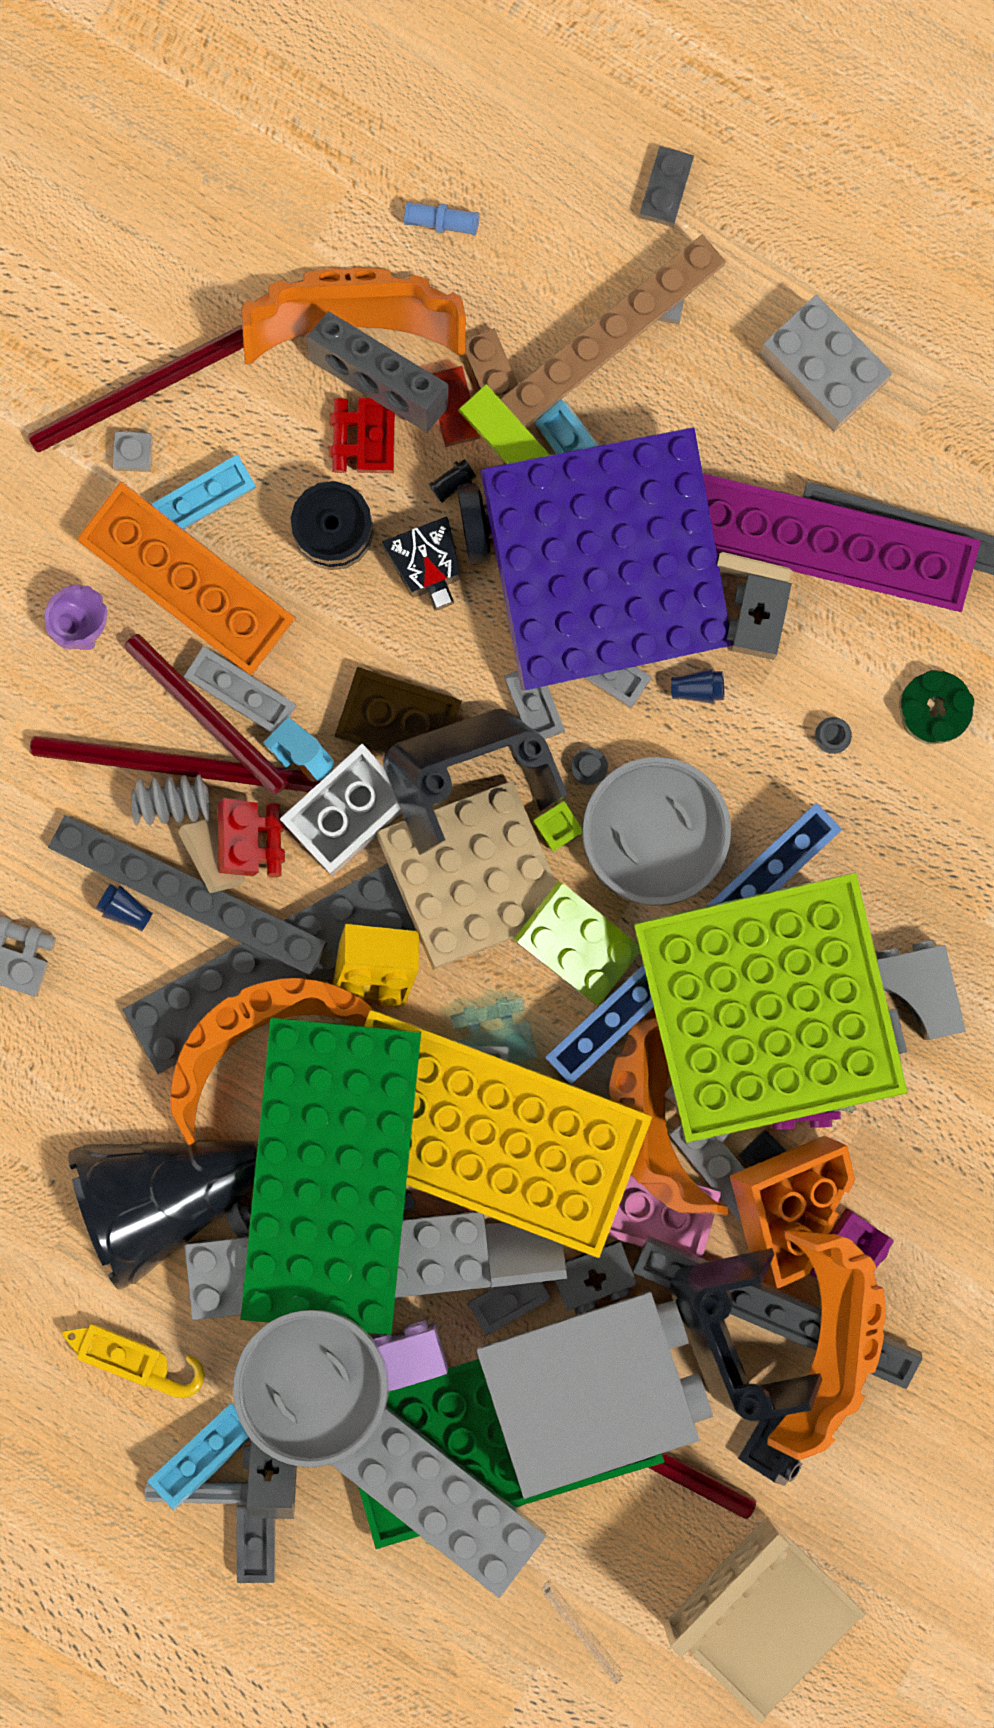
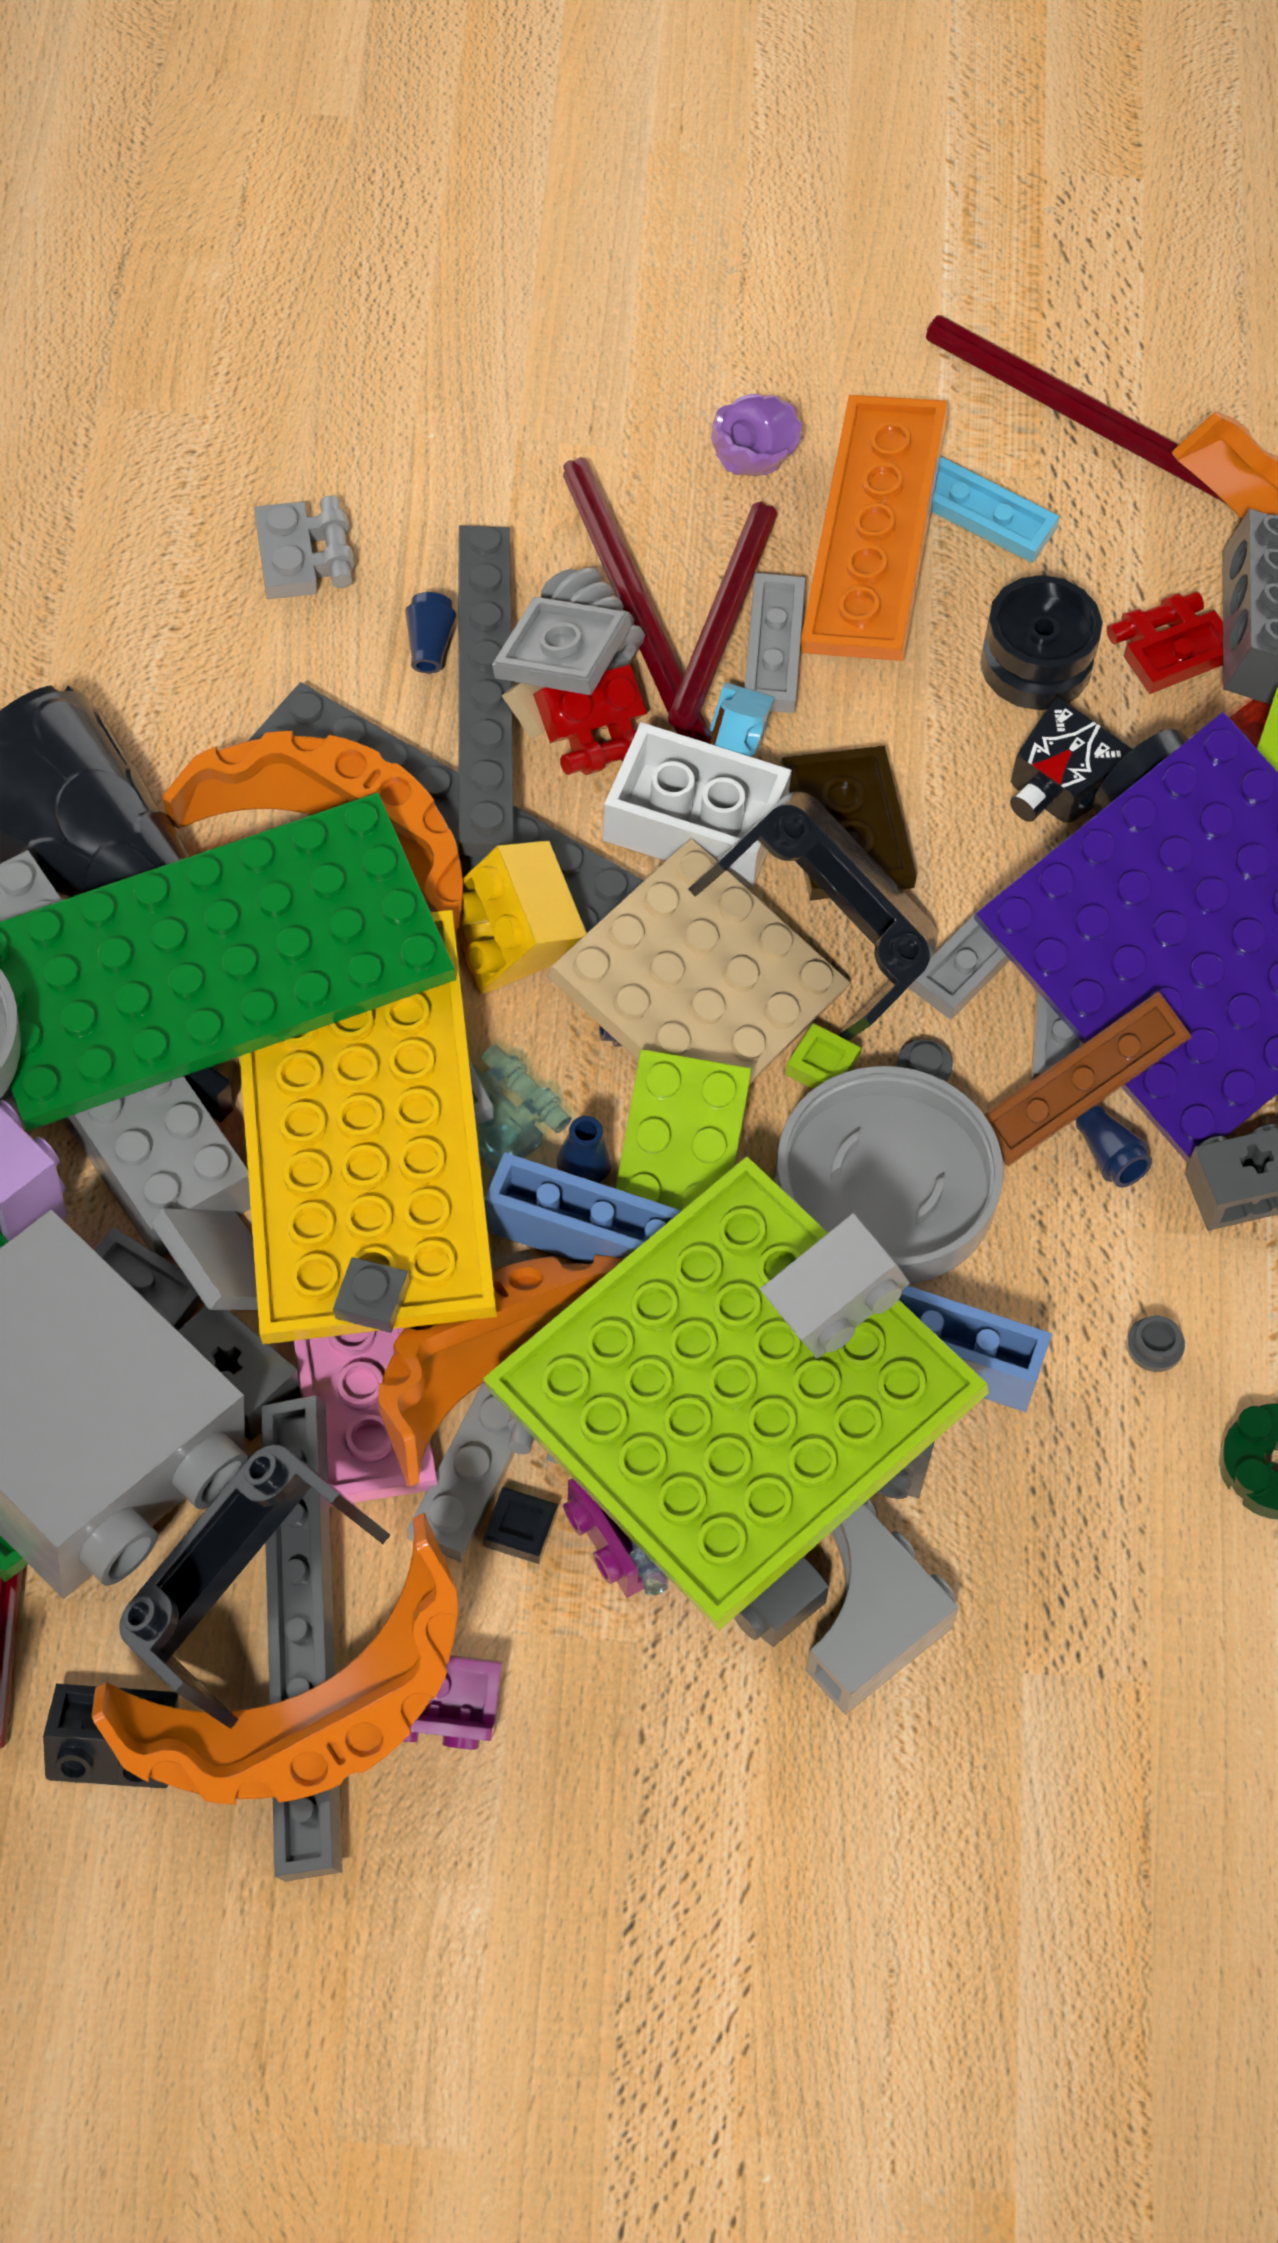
camera: 60 degrees right, 25 degrees down
light grey plate [113,432,153,472] -> none
orange brick [730,1135,855,1289] -> none
none -> dark grey plate [333,1257,410,1333]
none -> light grey plate [492,597,631,695]
none -> dark blue cone [556,1116,612,1183]
none -> light grey brick [760,1213,910,1359]
none -> dark orange tile [984,991,1192,1167]

